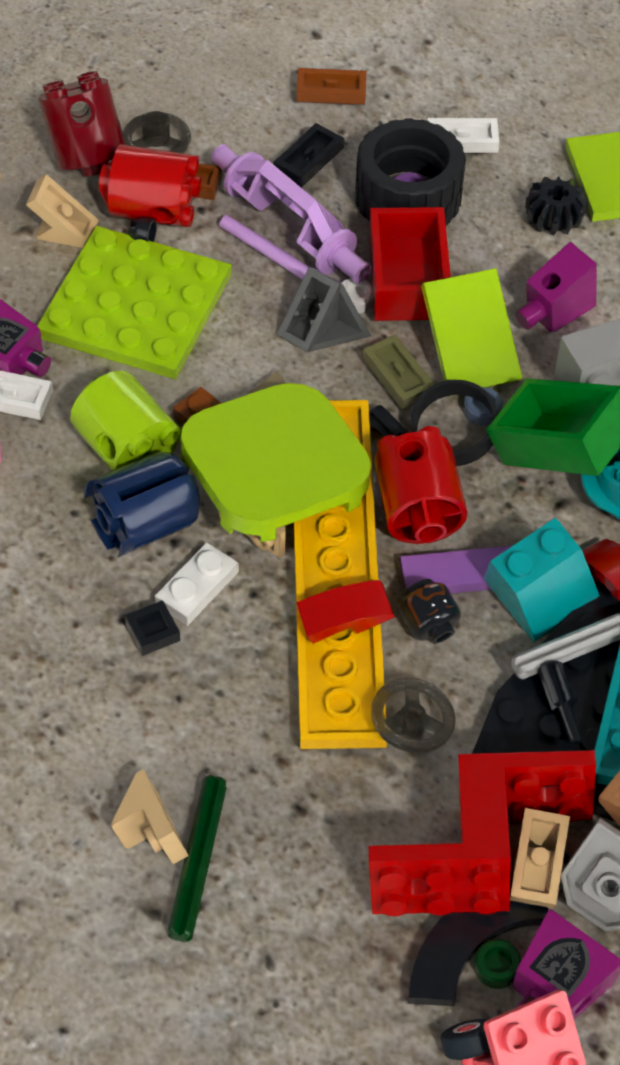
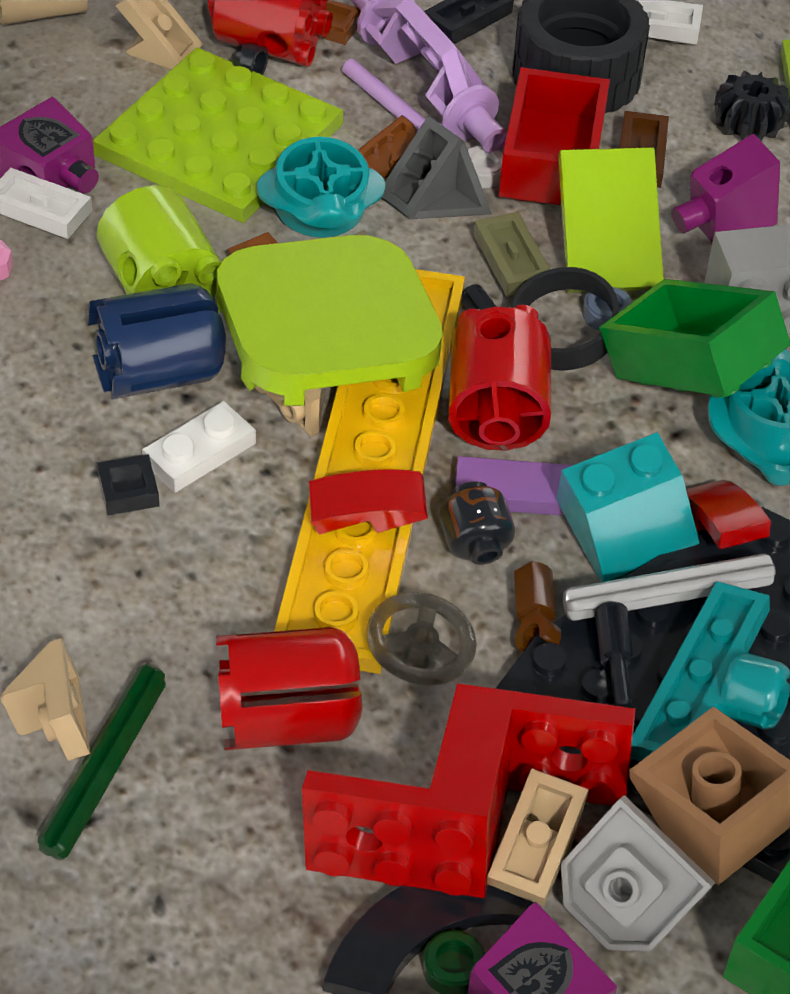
camera: 10 degrees right, 5 degrees down
none -> red cylinder [216,627,363,751]
none -> teal piece [257,137,385,238]
none -> dark orange tile [358,115,416,178]
none -> reddish brown bar [514,561,561,653]
none -> reddish brown plate [620,111,669,188]

